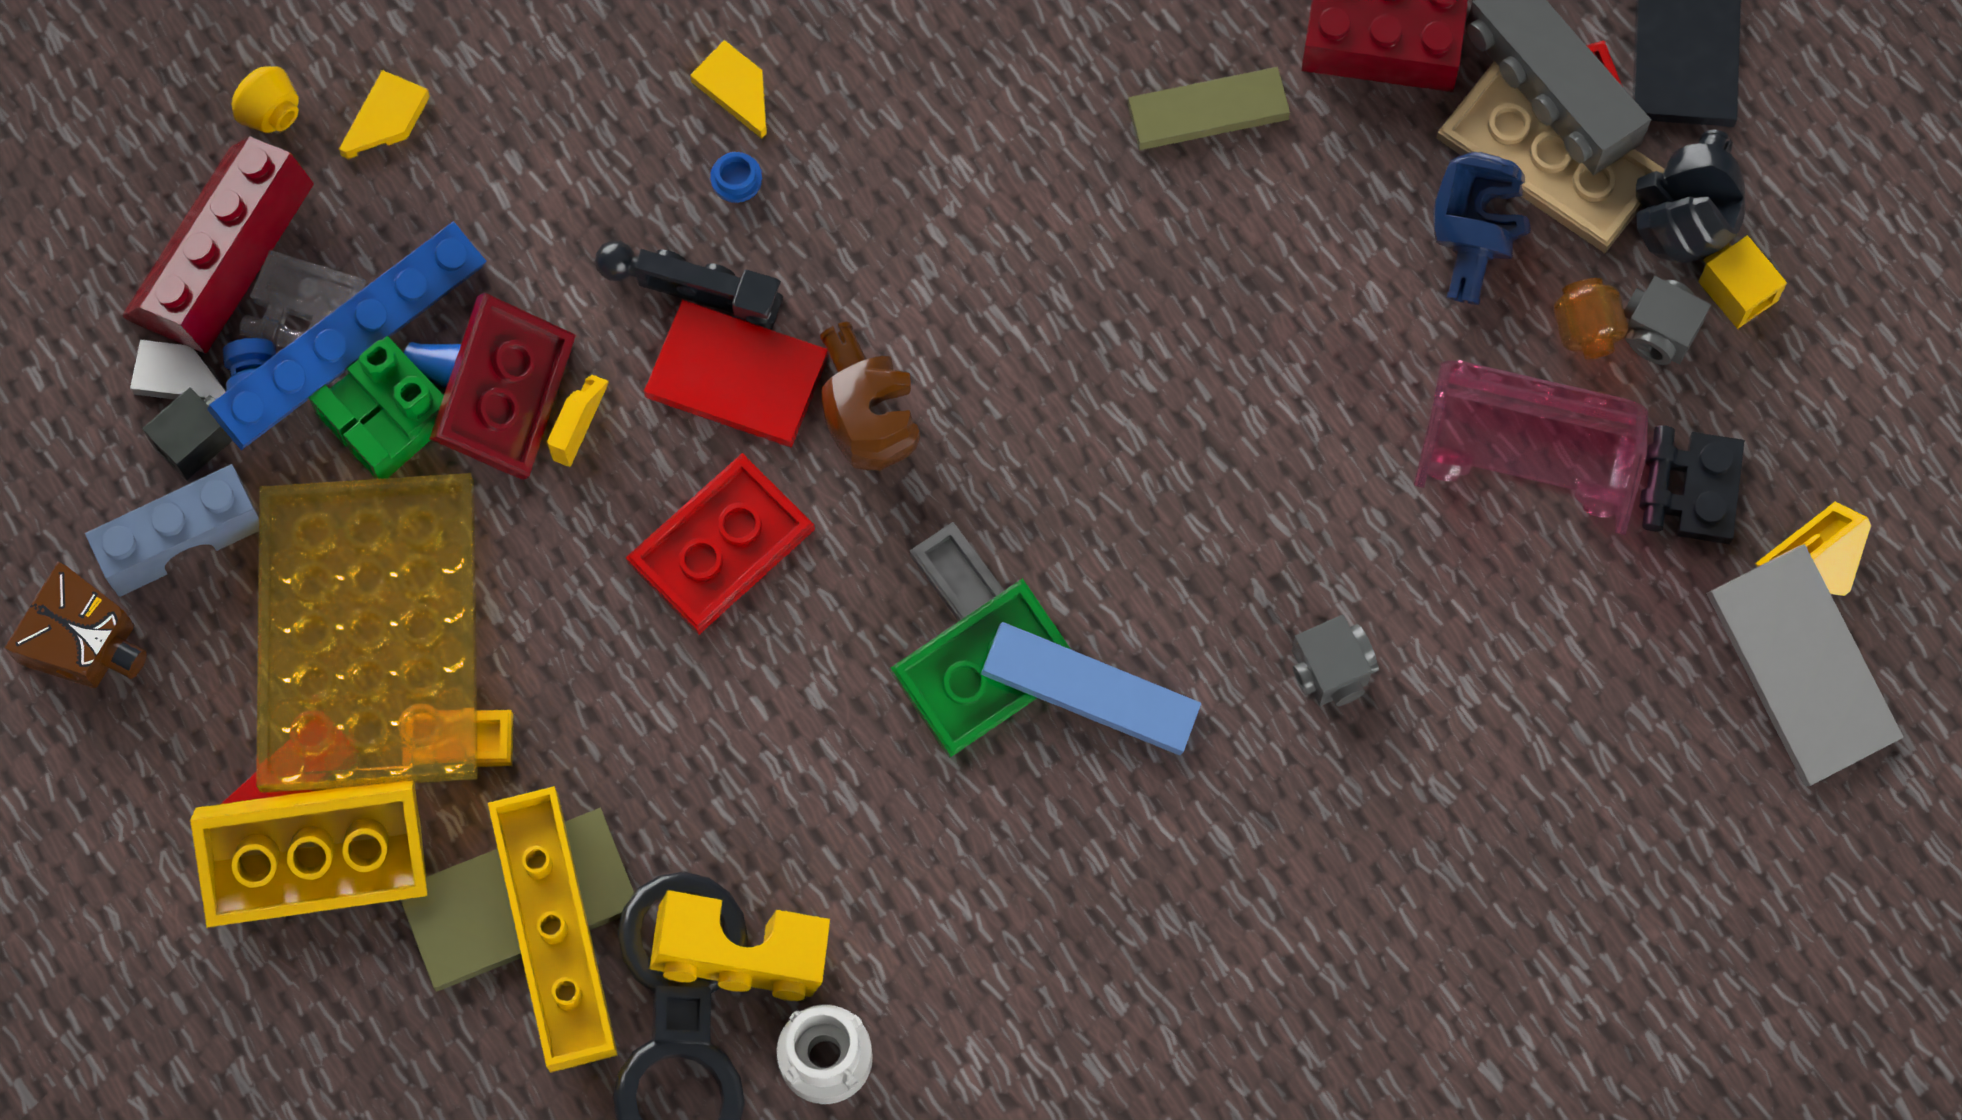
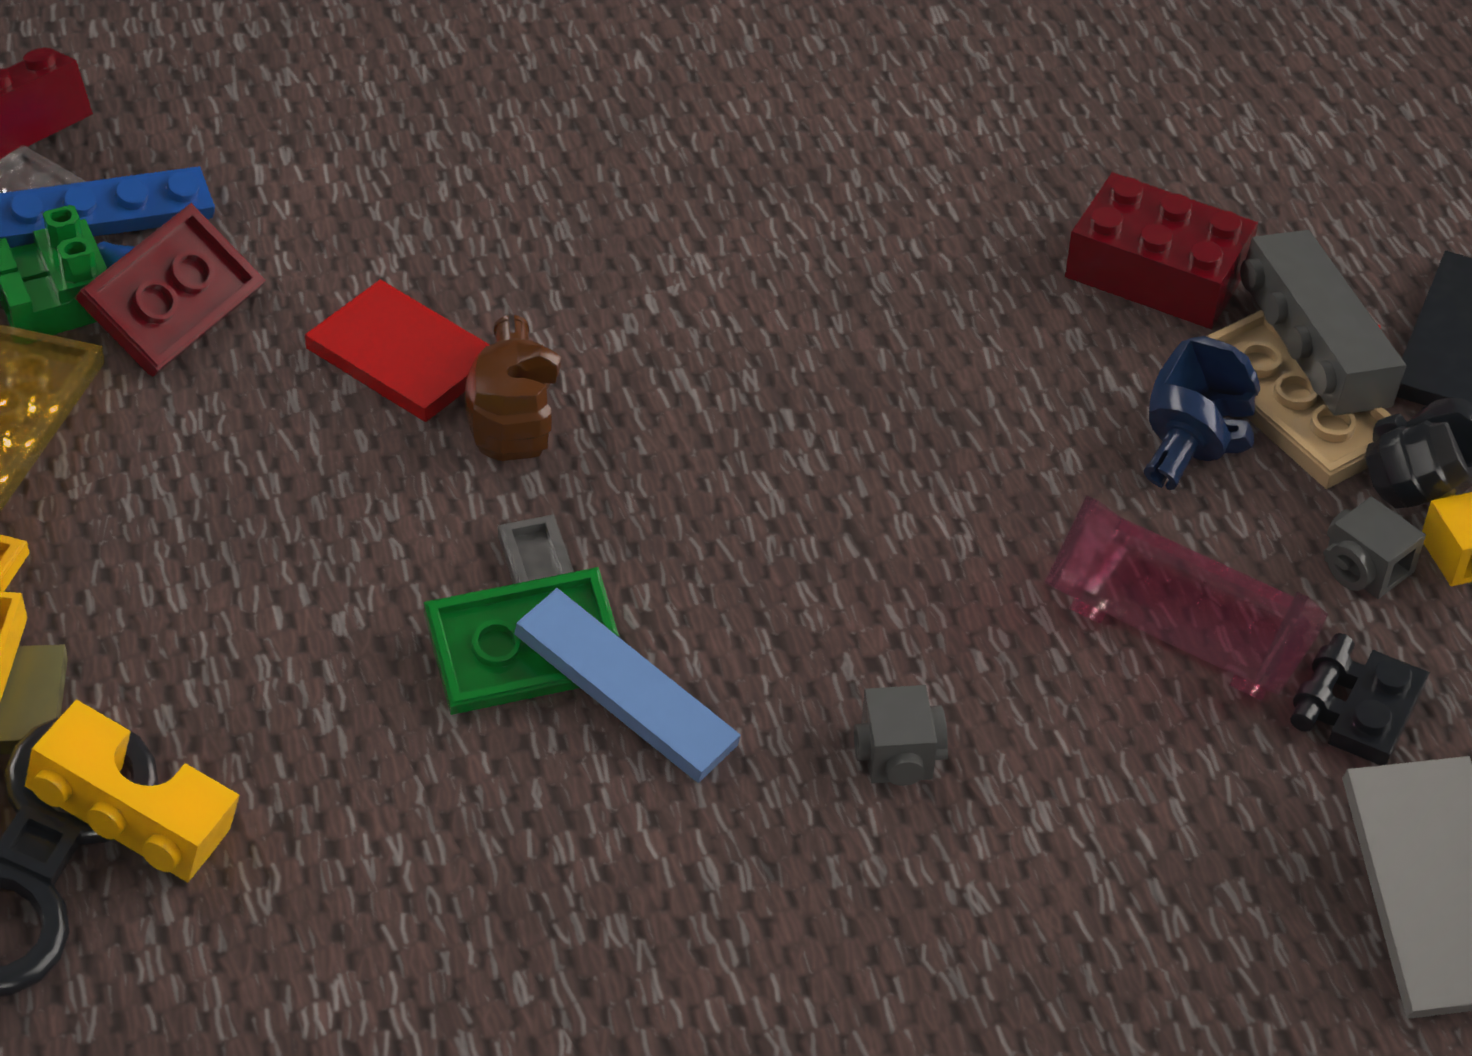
camera: 15 degrees right, 25 degrees down
yellow cone [232,66,299,133] -> none
yellow tile [339,70,430,159] -> none
yellow tile [547,375,609,467] -> none
black plate [595,240,783,330] -> none
red tile [626,453,815,635] -> none
yellow tile [690,40,767,139] -> none
blue plate [710,152,762,203] -> none
white piece [777,1005,872,1104] -> none
olive tile [1128,67,1290,150] -> none
clear orange head [1553,278,1628,359] -> none

